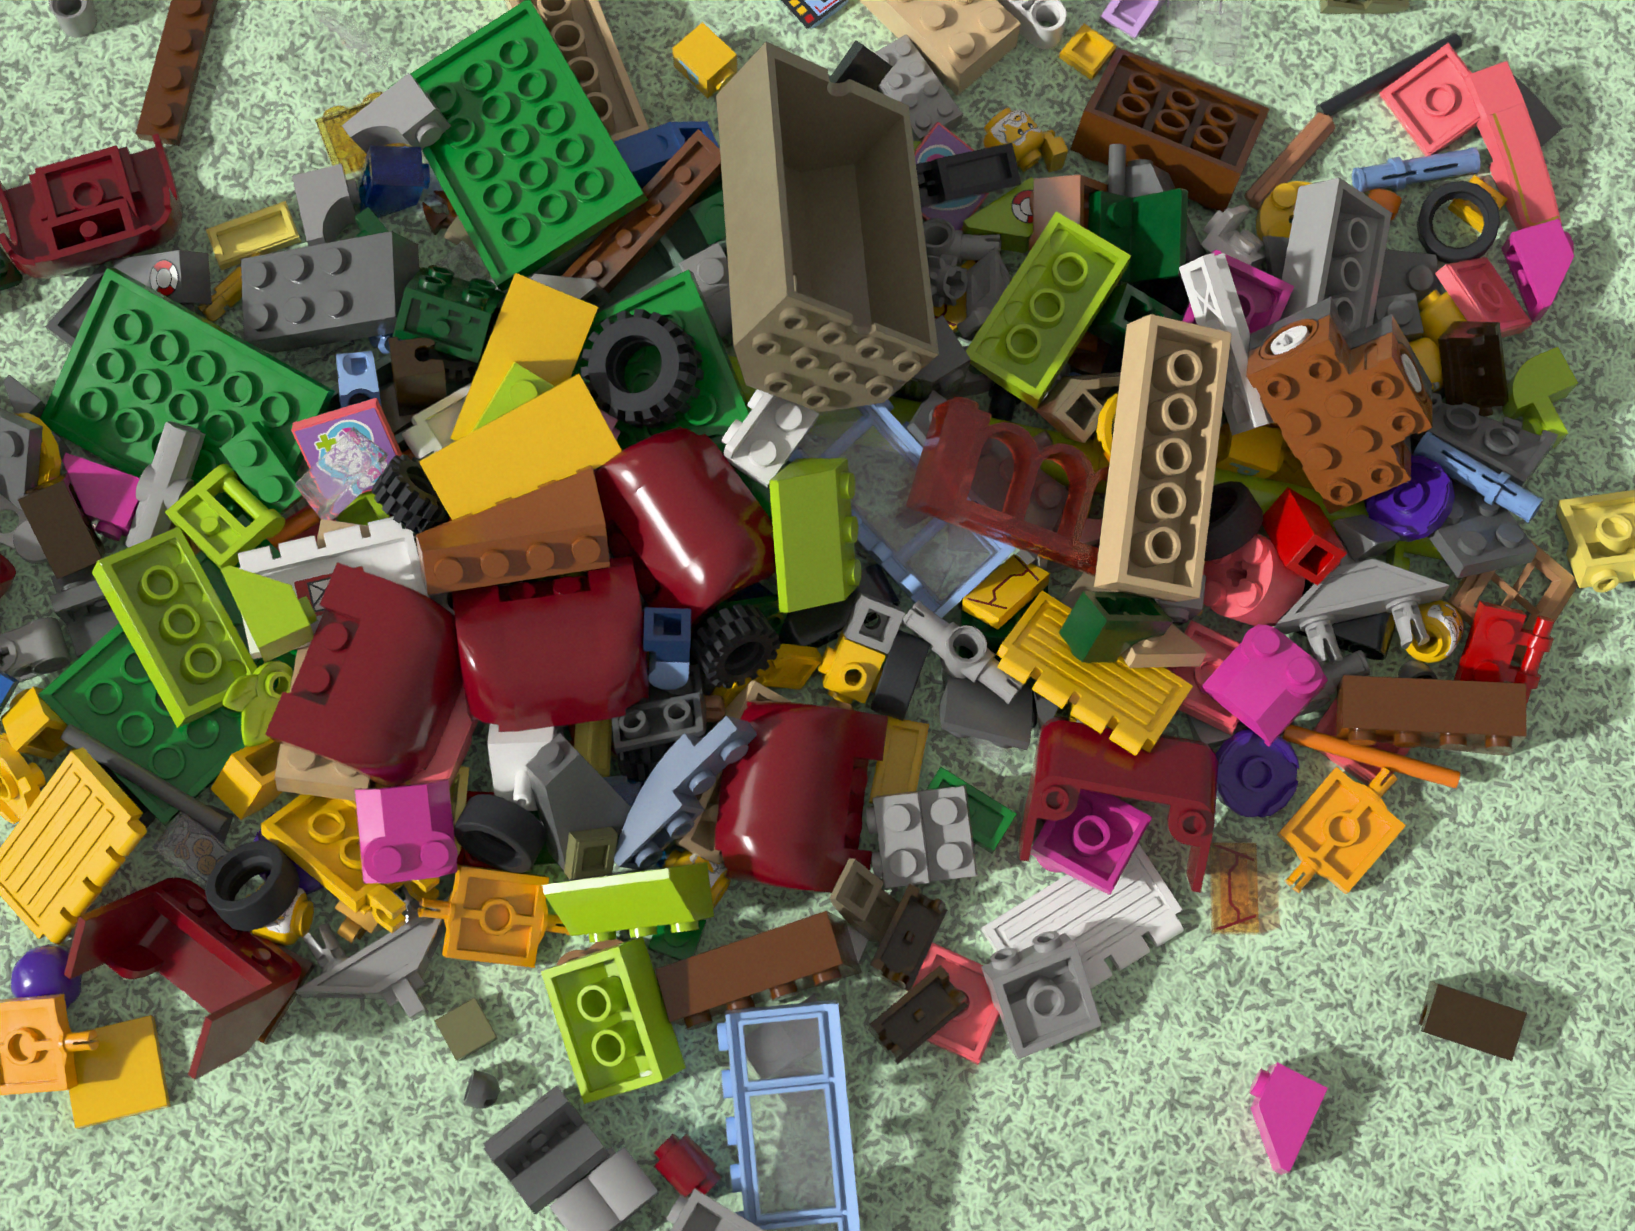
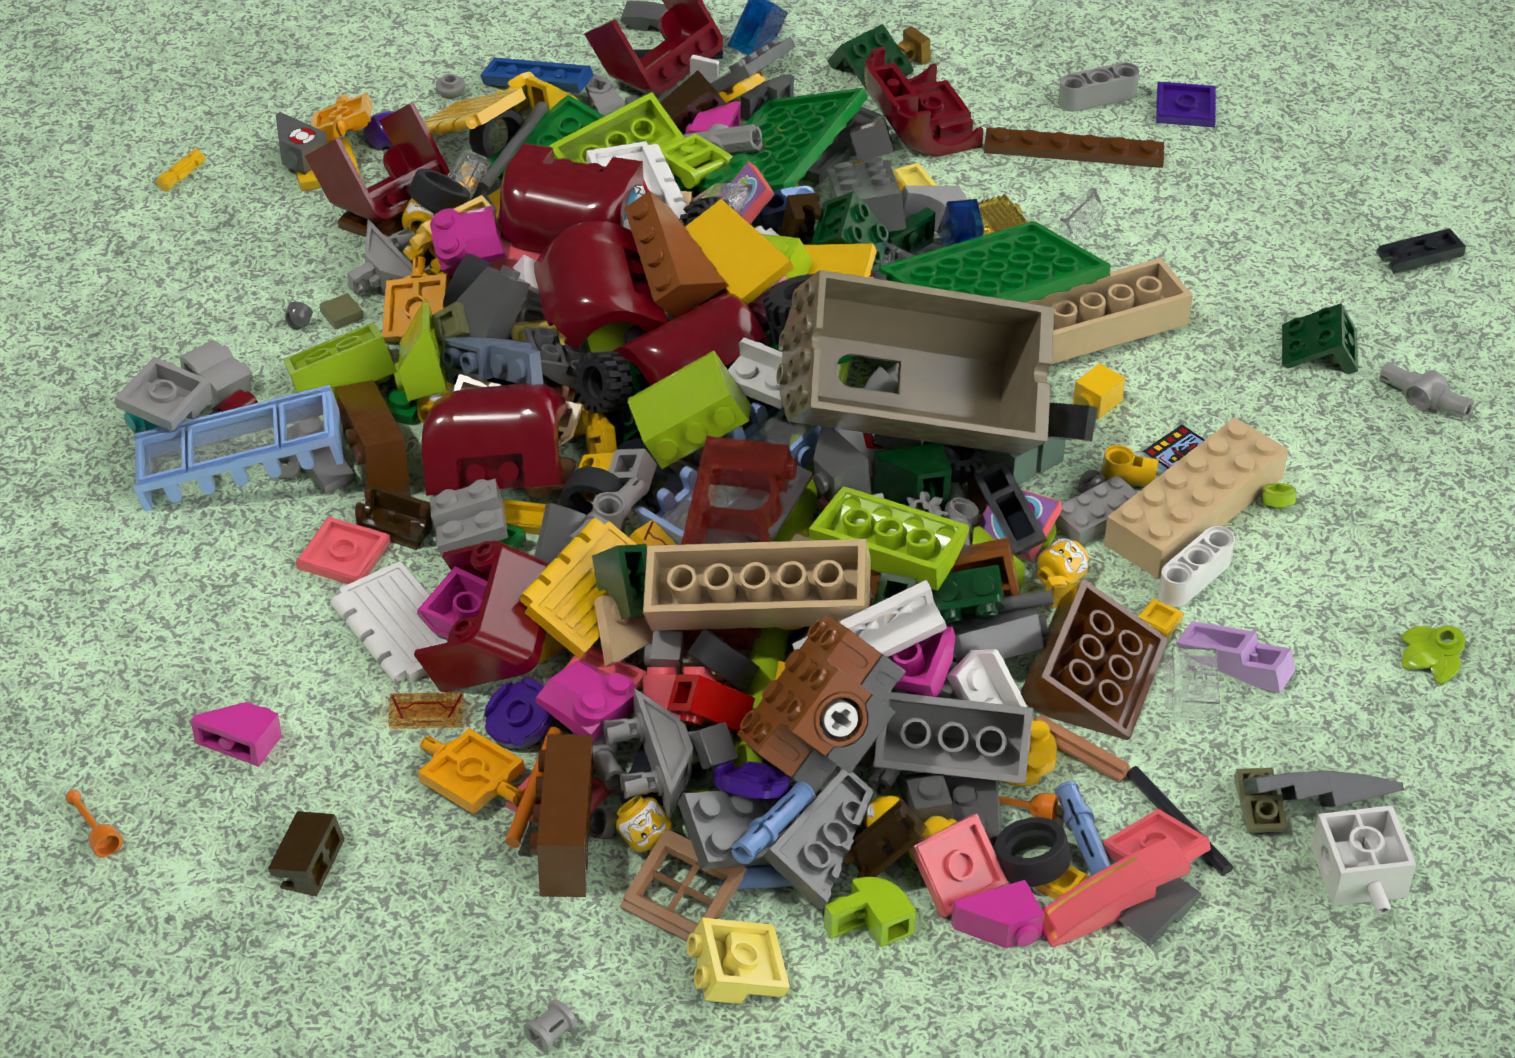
camera: 90 degrees right, 30 degrees down
lime slope [221,565,318,662] -> none
light grey arch [342,73,451,155] -> none
dark grey bracket [483,1085,610,1215] -> none
dark blue leg [643,608,691,690] -> none
dark tan slope [829,858,900,943] -> none
dark brown hinge [868,965,968,1065] -> none
light grey plate [981,931,1102,1060] -> none
red plate [1454,601,1555,704] -> none
none -> dark grey slope [276,112,327,175]
none -> yellow piece [1100,445,1158,488]

